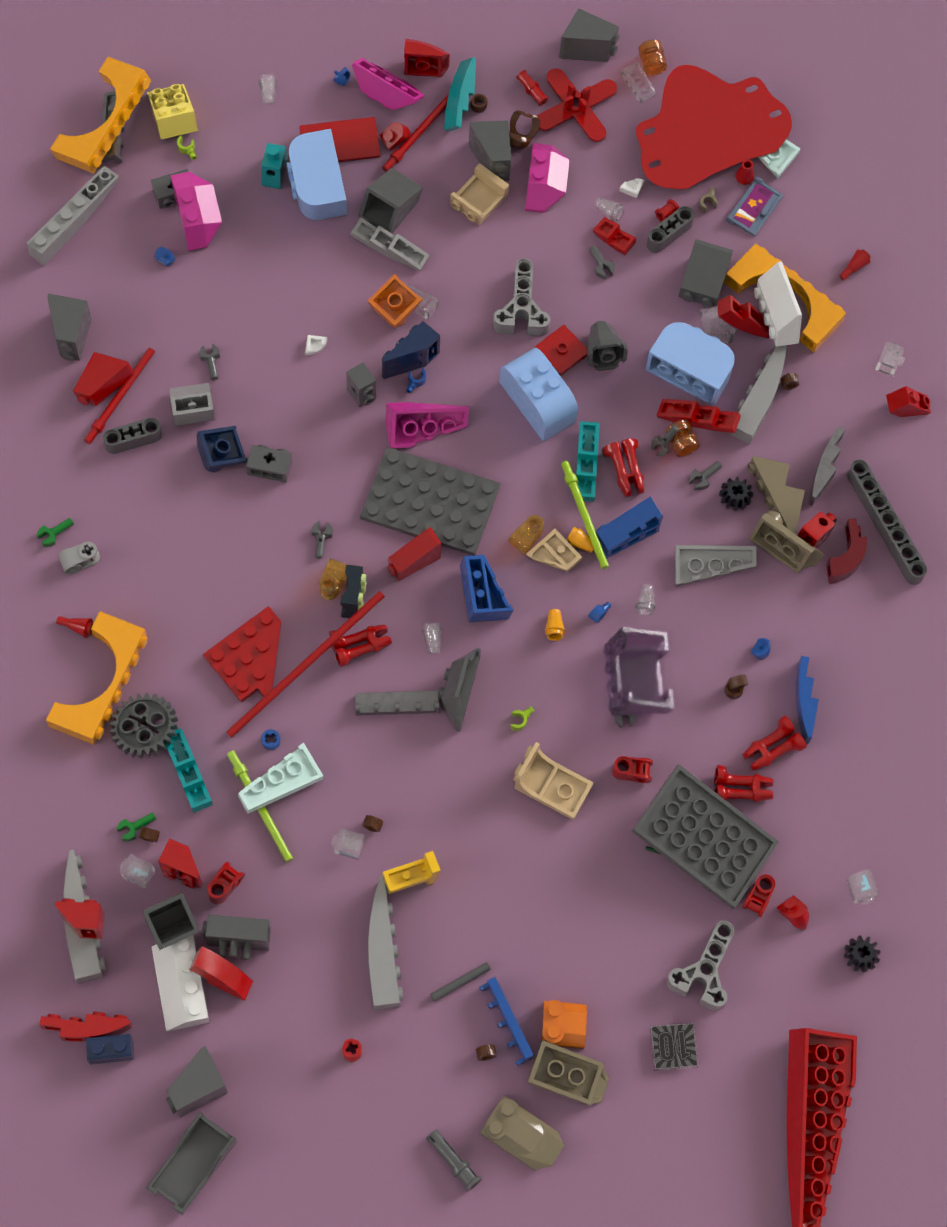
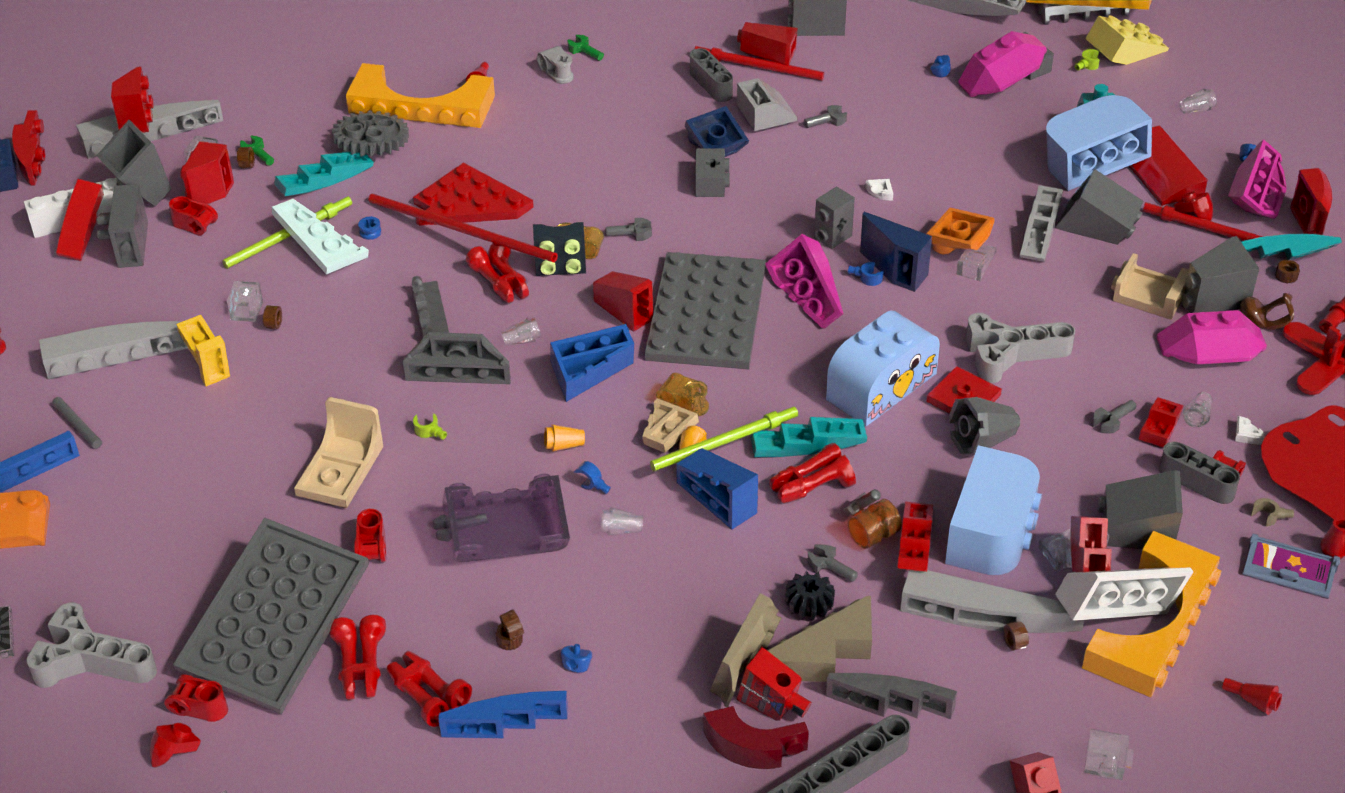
camera: 85 degrees right, 25 degrees down
light grey wing [675,545,757,586] -> none

